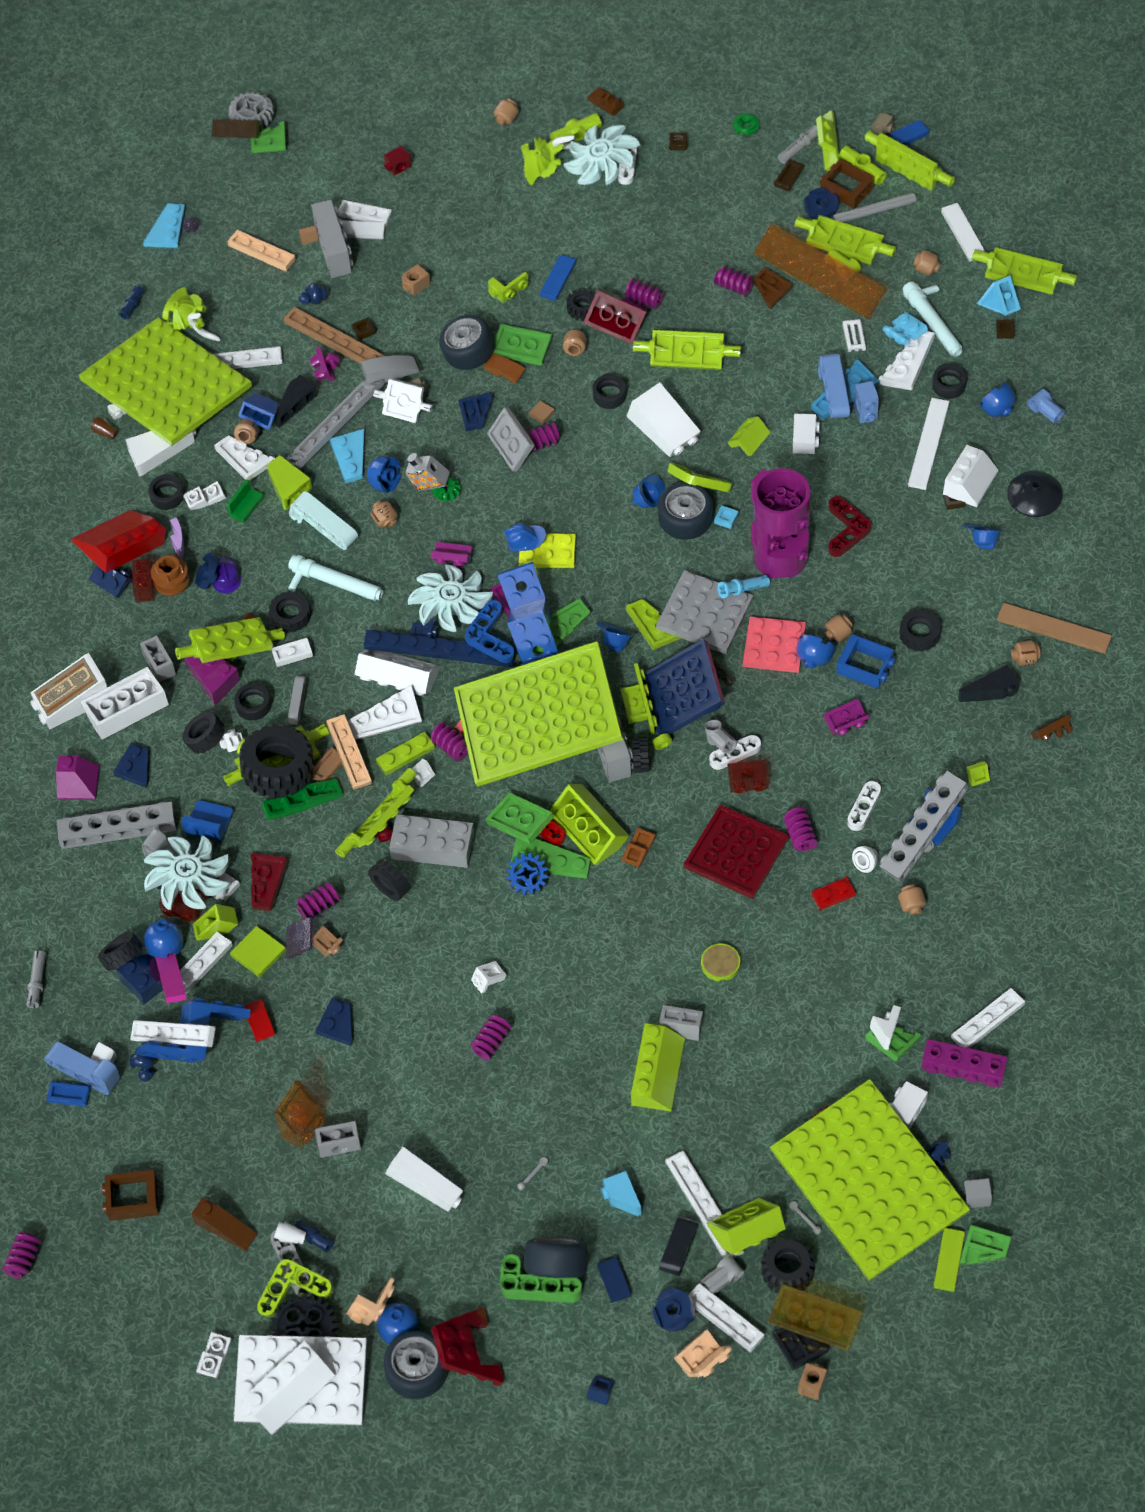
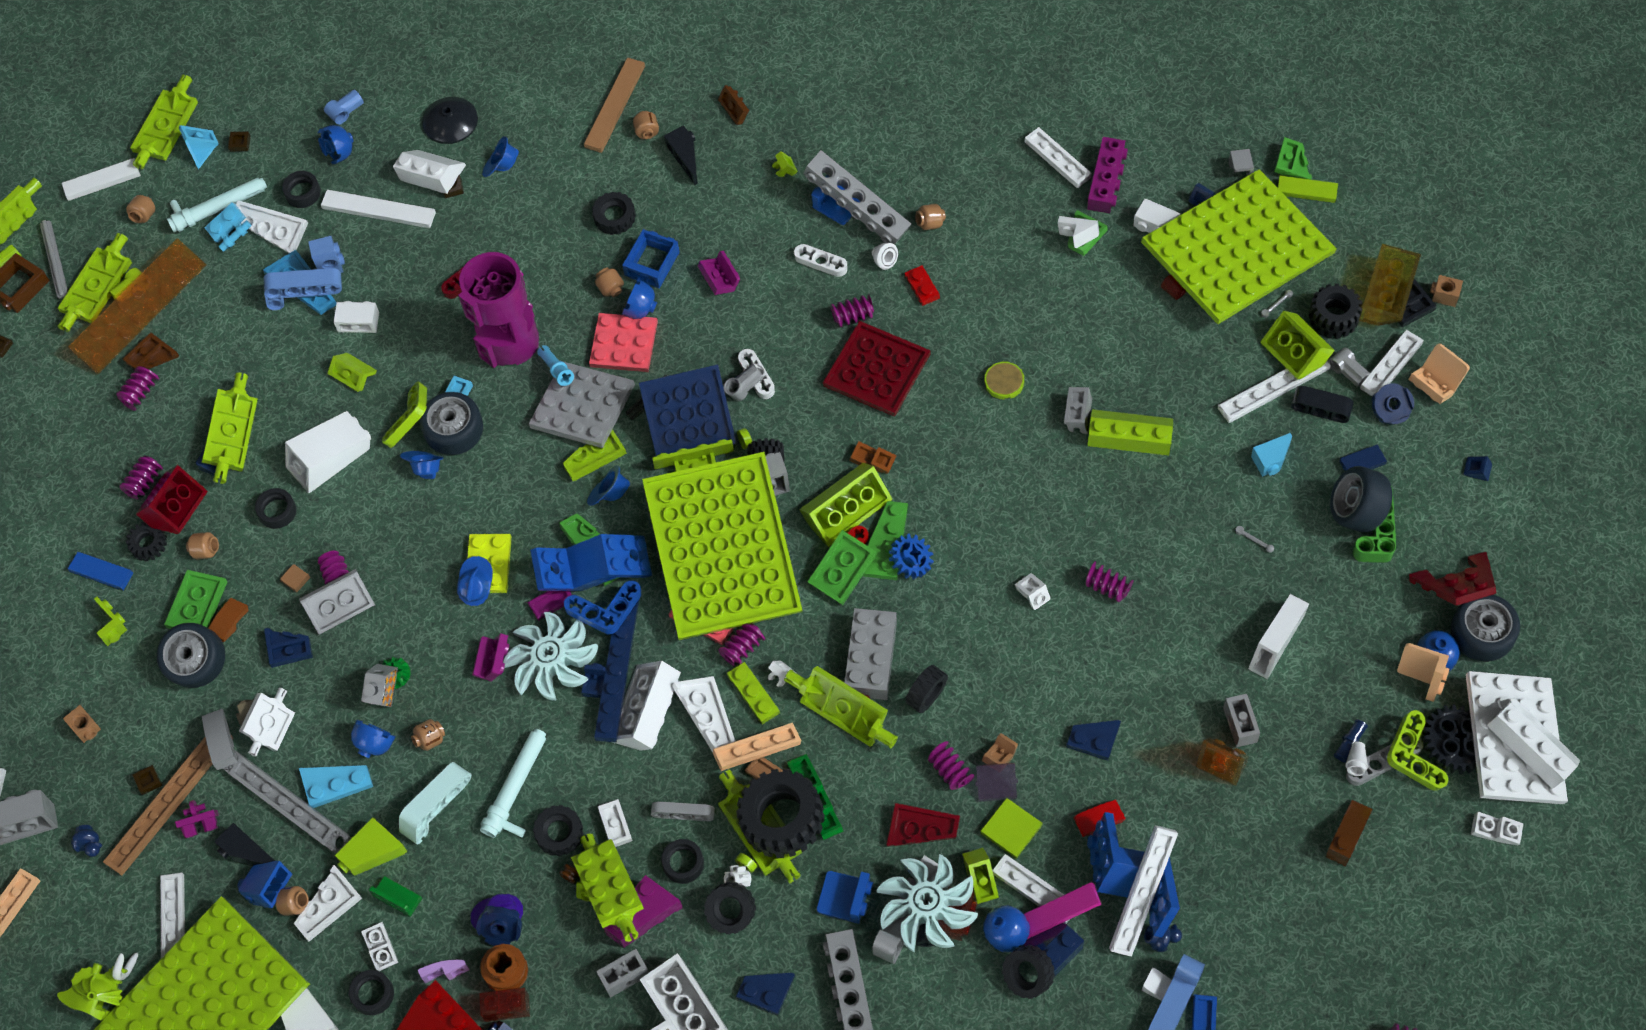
camera: 90 degrees left, 5 degrees up
reddish brown window [102,1170,159,1221] -> none
clear red brick [727,760,769,794] -> none
dark blue plate [804,188,839,219] -> none
white tile [843,319,866,352] -> none

